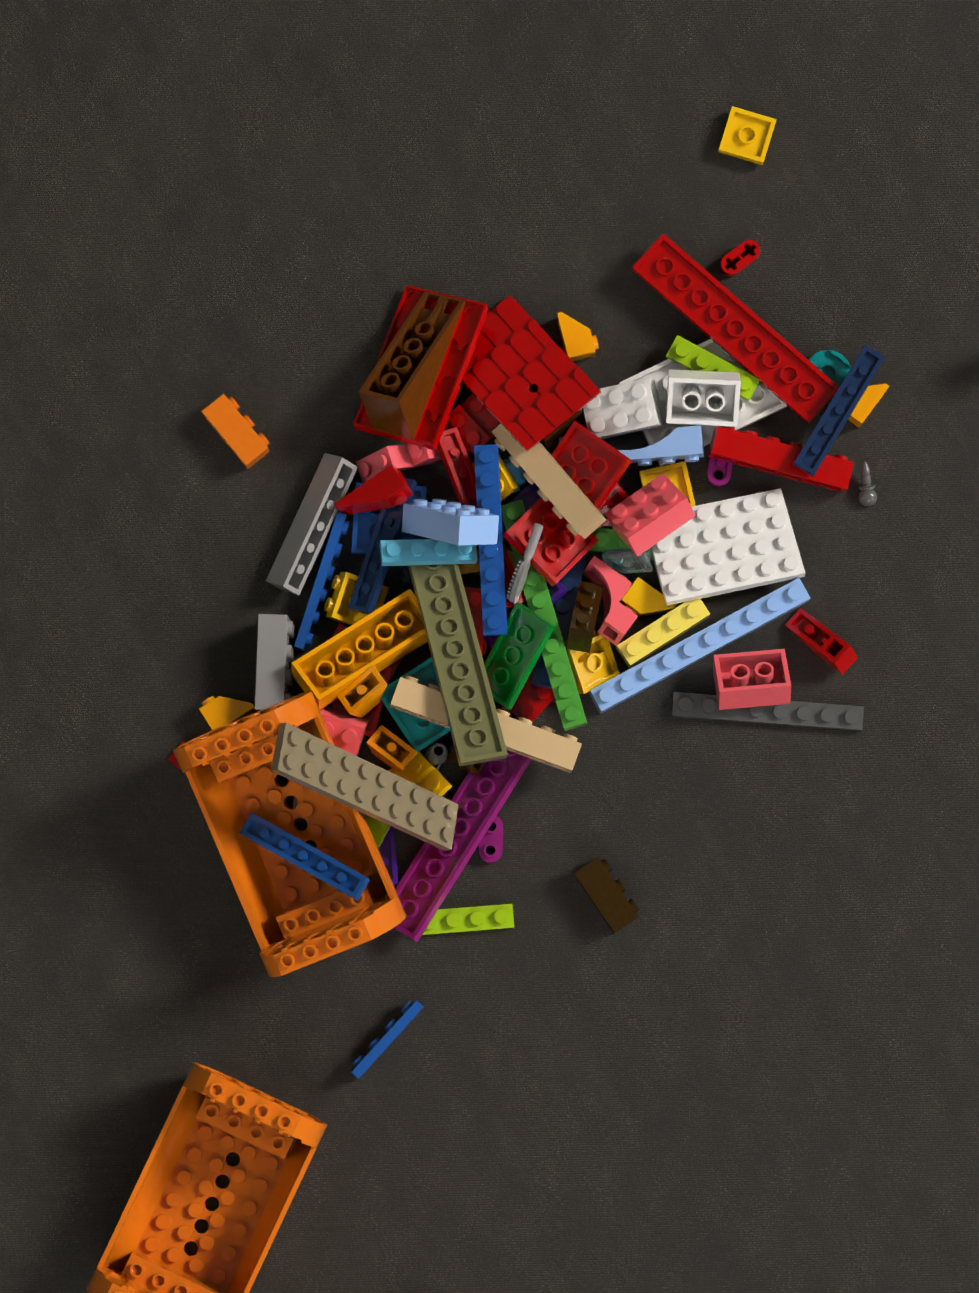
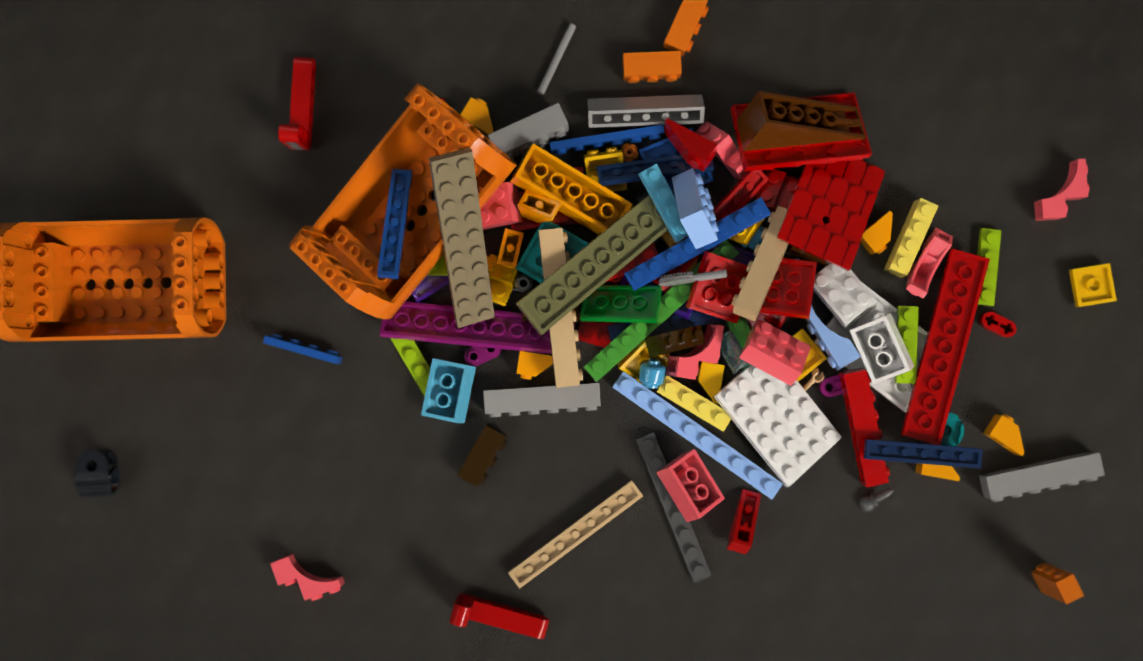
camera: 70 degrees right, 5 degrees up
none -> coral arch [270,554,345,601]
none -> red beam [278,57,316,150]
none -> medium azure slope [421,358,476,423]
none -> red beam [449,594,550,639]
none -> light grey brick [483,383,601,417]
none -> tan plate [508,480,643,589]
none -> light orange slope [516,351,553,380]
none -> light grey bar [537,23,576,95]
none -> orange brick [622,51,682,83]
none -> orange plate [622,143,638,162]
none -> dark azure head [639,358,665,388]
none -> tan hand [803,367,824,391]
none -> light yellow brick [883,198,938,278]
none -> coral arch [906,227,953,298]
none -> lime plate [977,228,1001,306]
none -> light grey brick [979,451,1105,502]
none -> light orange slope [983,414,1024,456]
none -> coral arch [1034,158,1090,221]

